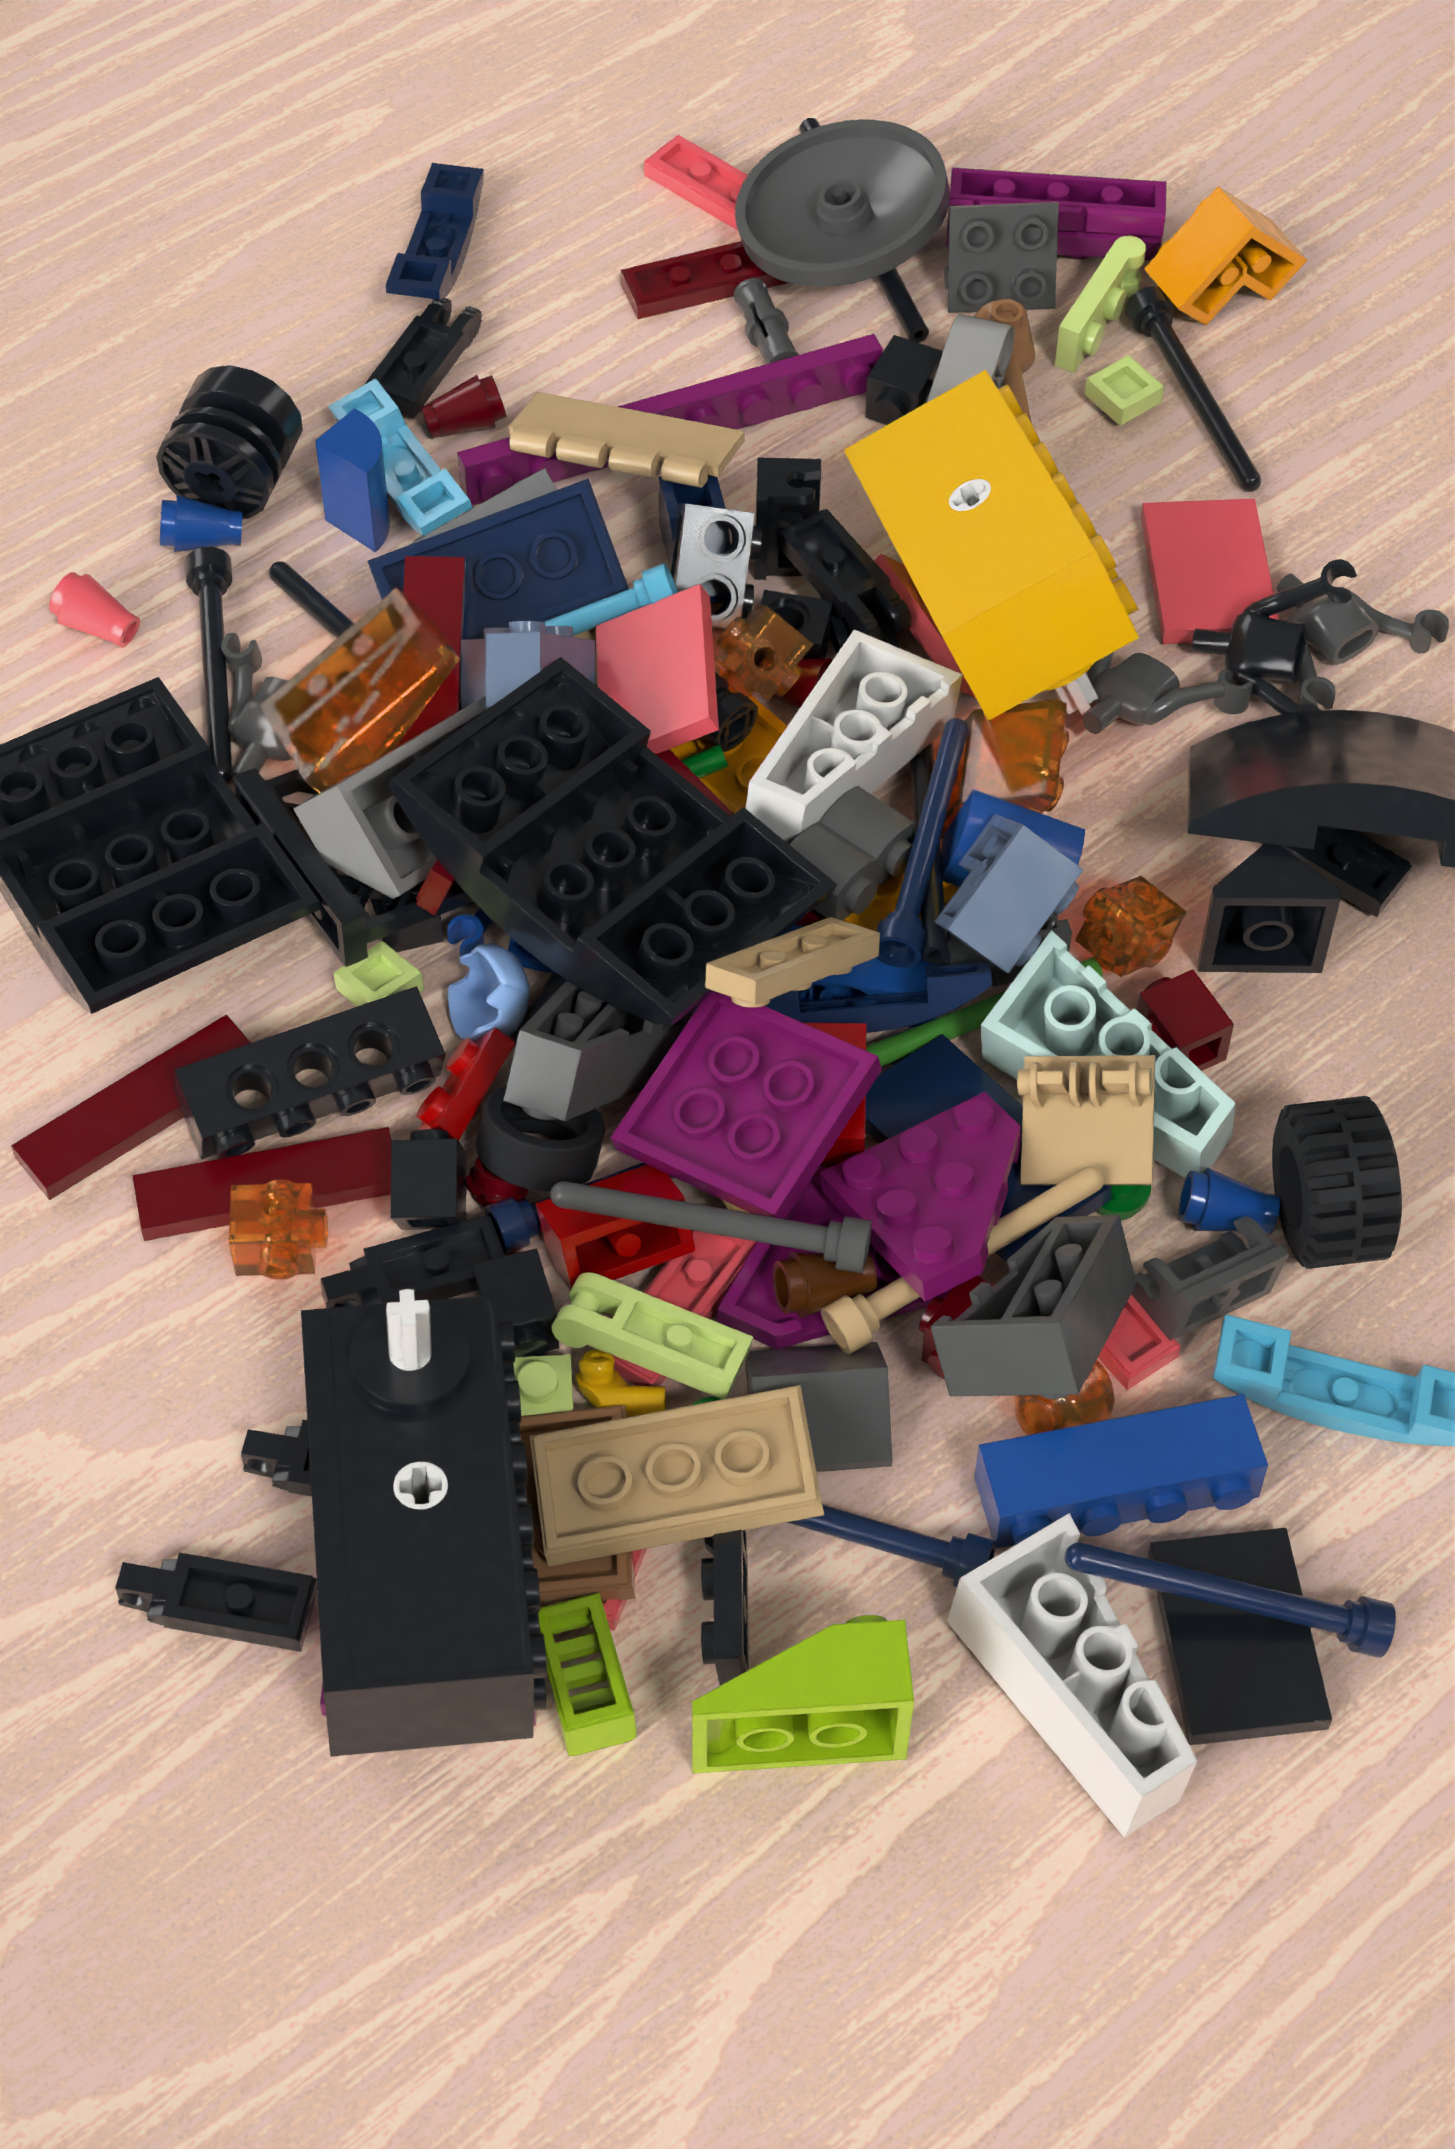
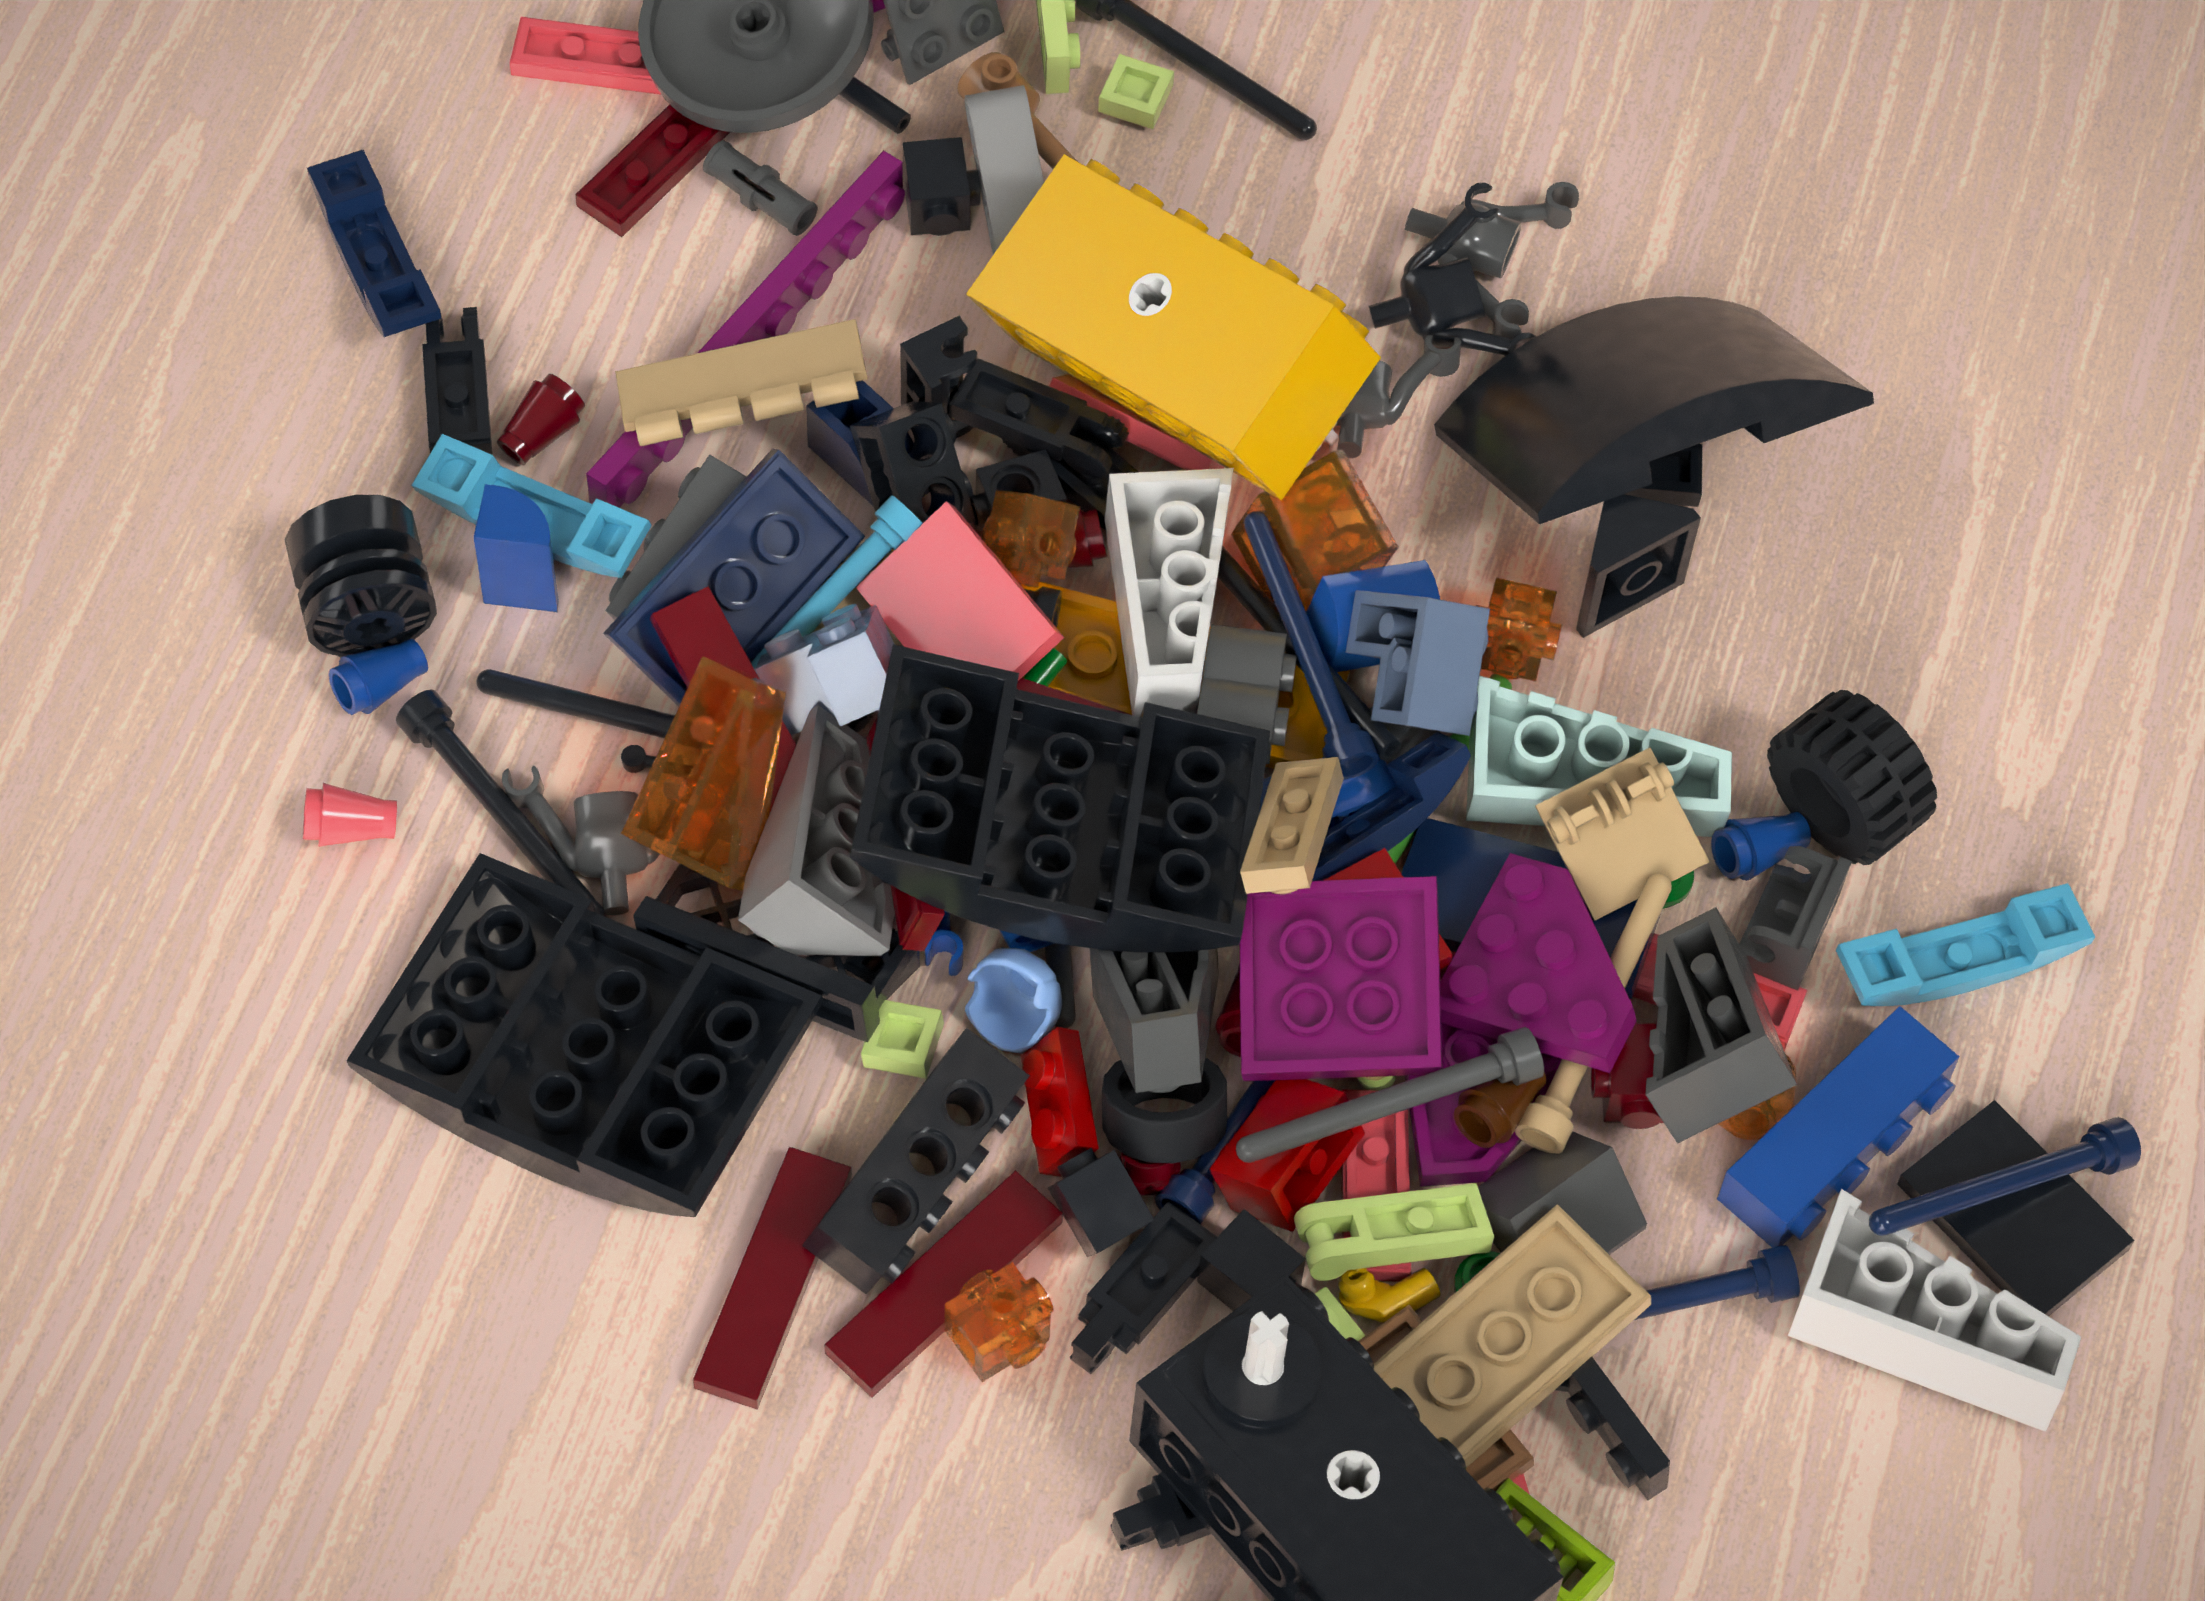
camera: 35 degrees left, 5 degrees up
lime slope [692,1615,914,1774] -> none
dark red brick [1136,969,1234,1071] -> none
coral tile [1141,499,1279,644] -> none

